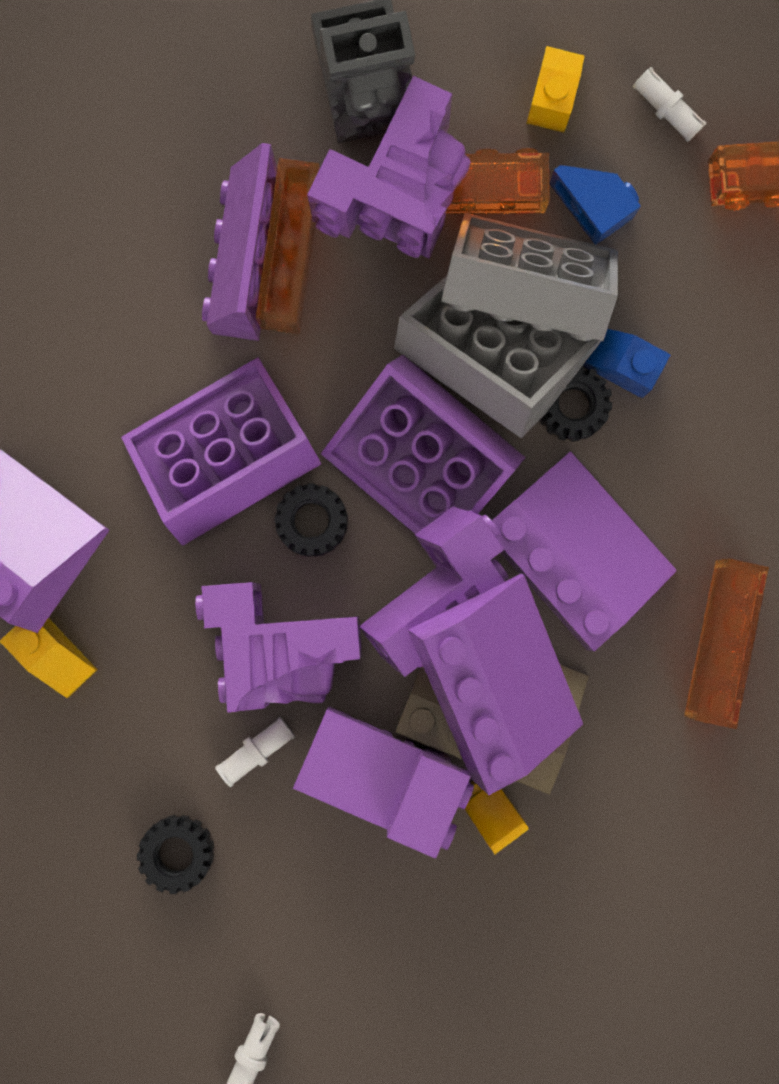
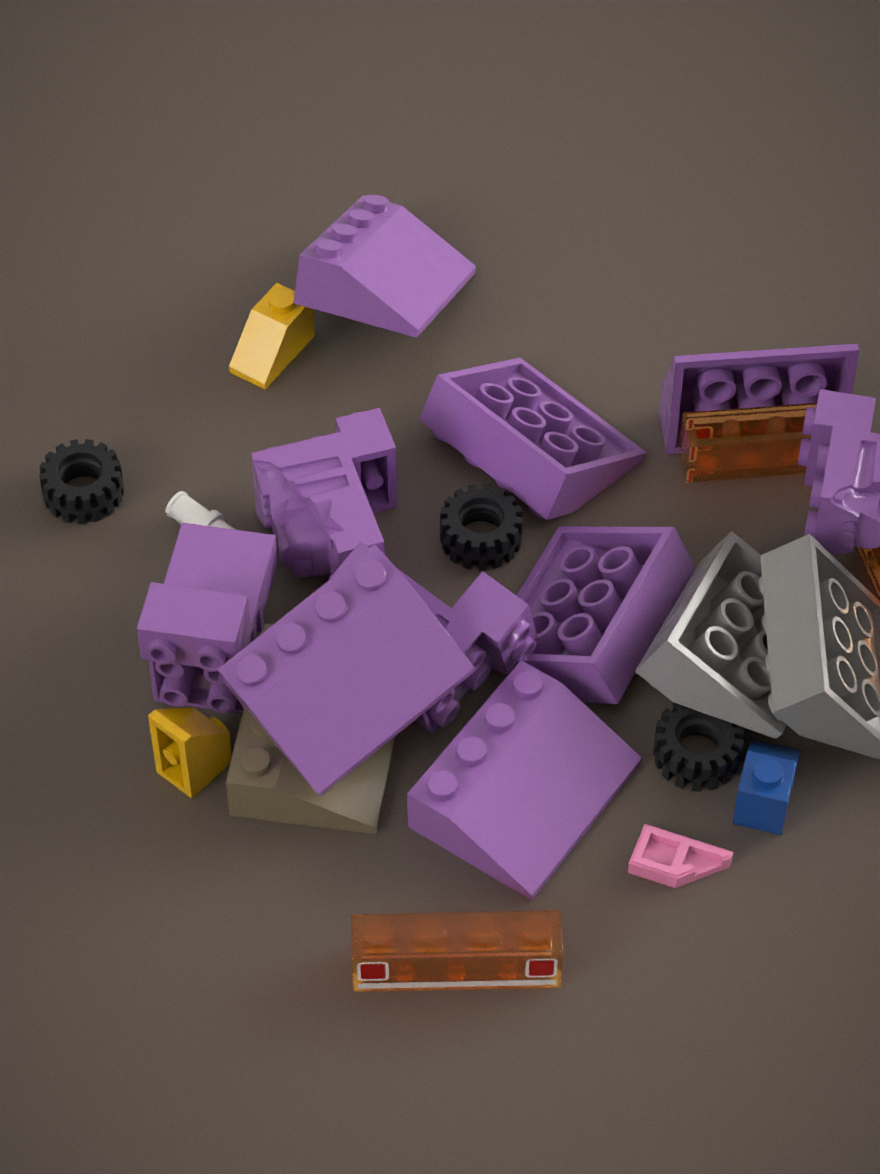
camera: 75 degrees right, 35 degrees down
none -> bright pink tile [628,824,733,888]

